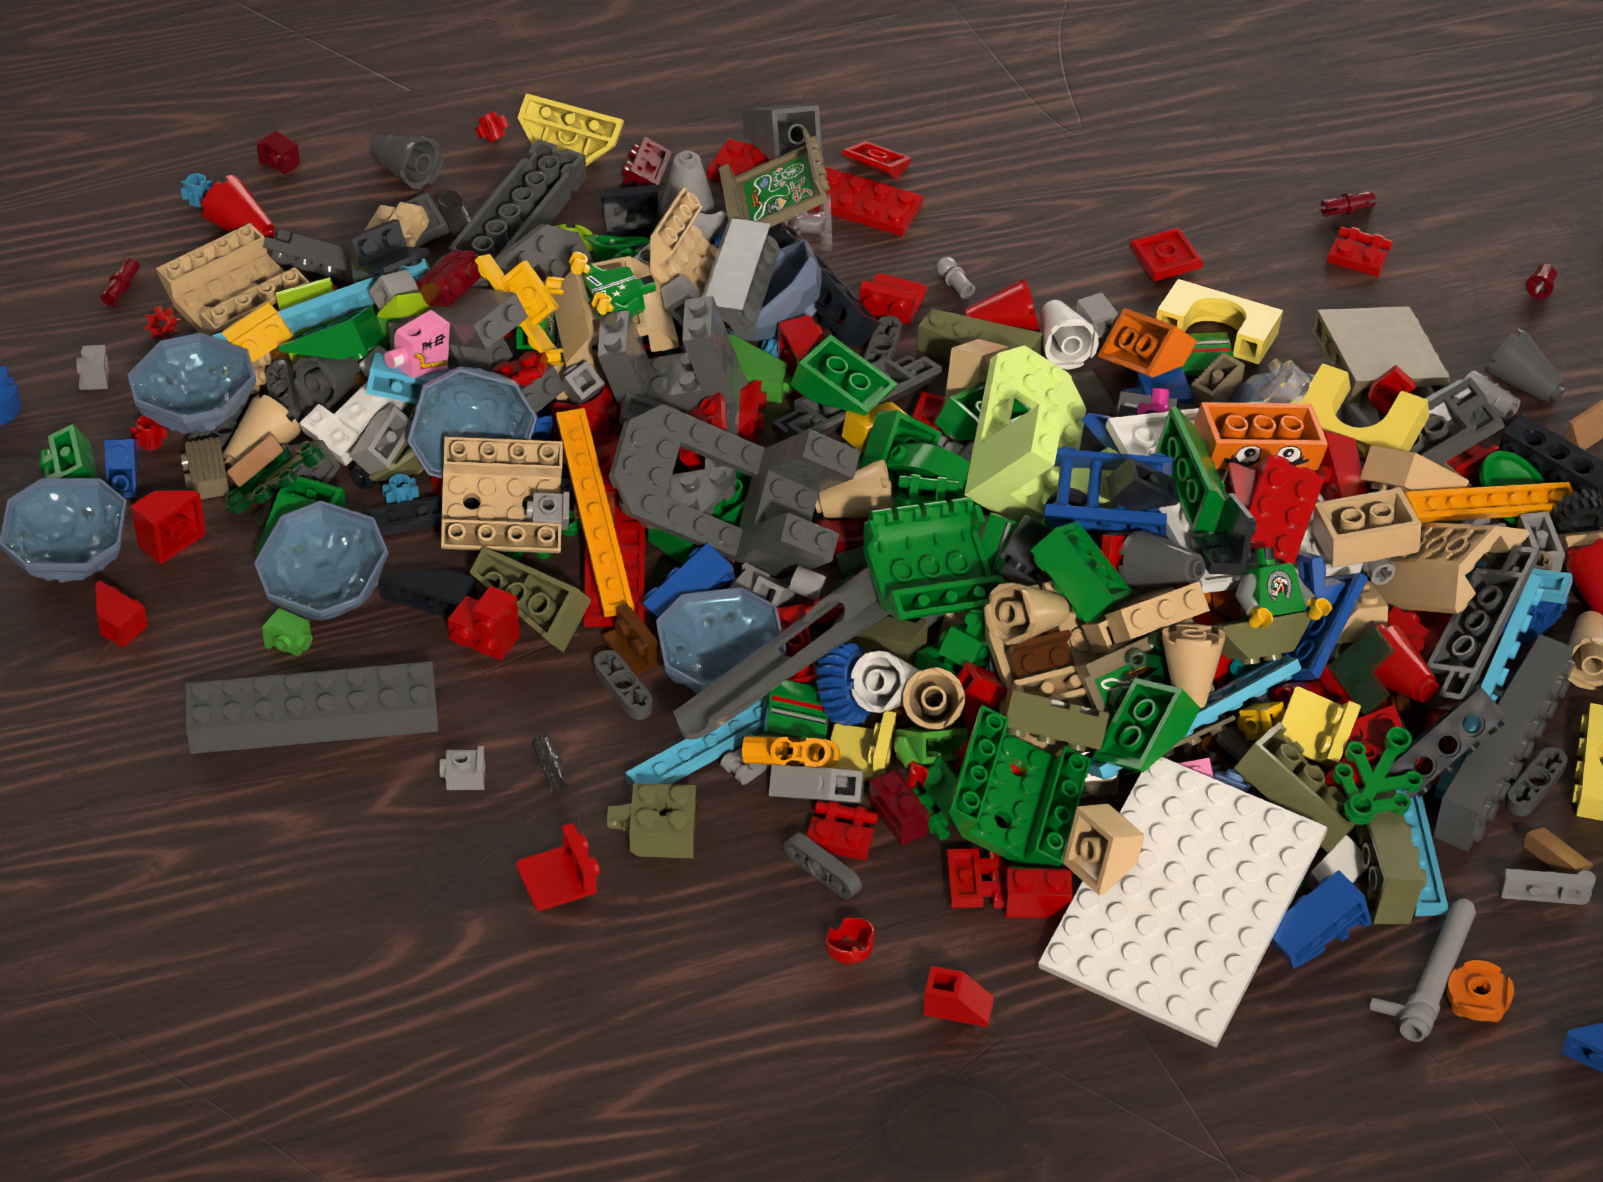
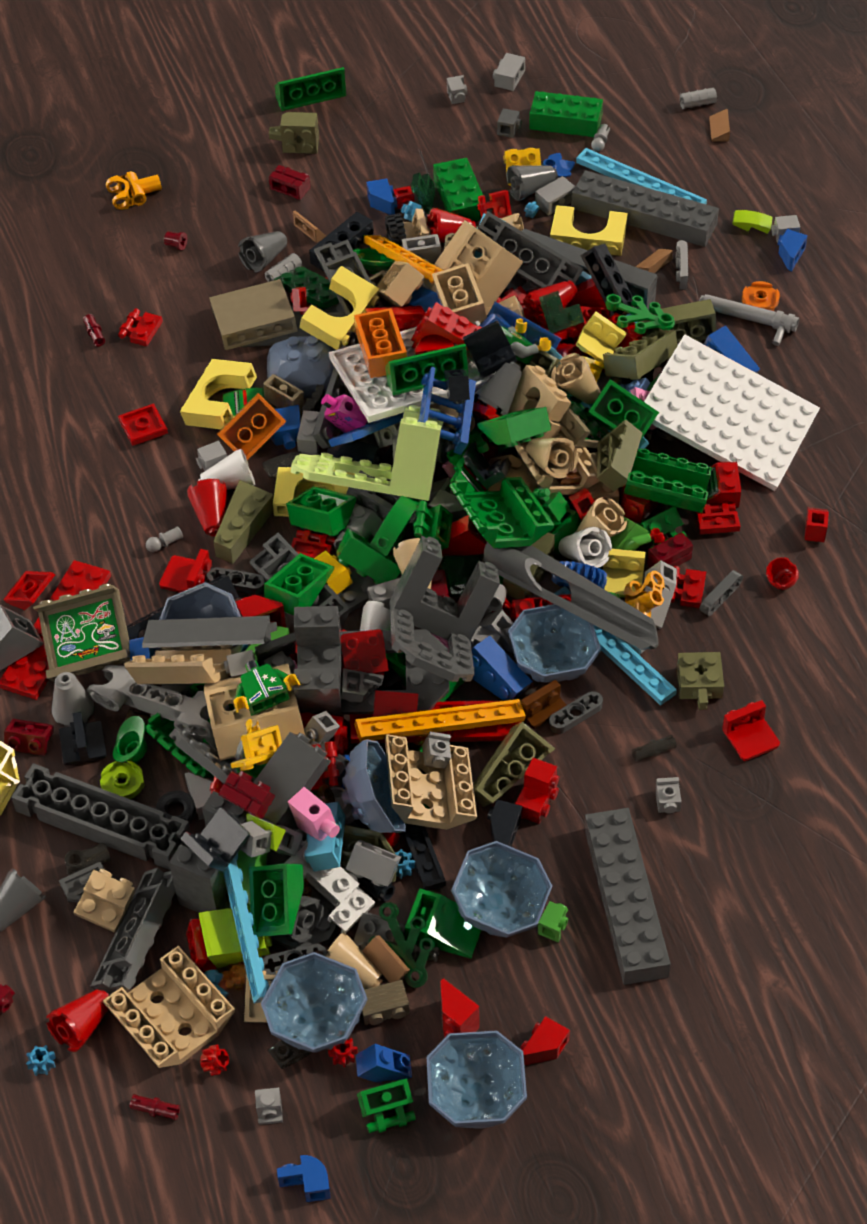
camera: 90 degrees left, 5 degrees up
yellow plate [222,300,294,363] -> none
tan slope [944,339,1008,403] -> none
tan slope [1063,804,1145,895] -> none
clear brick [1257,358,1311,404] -> none

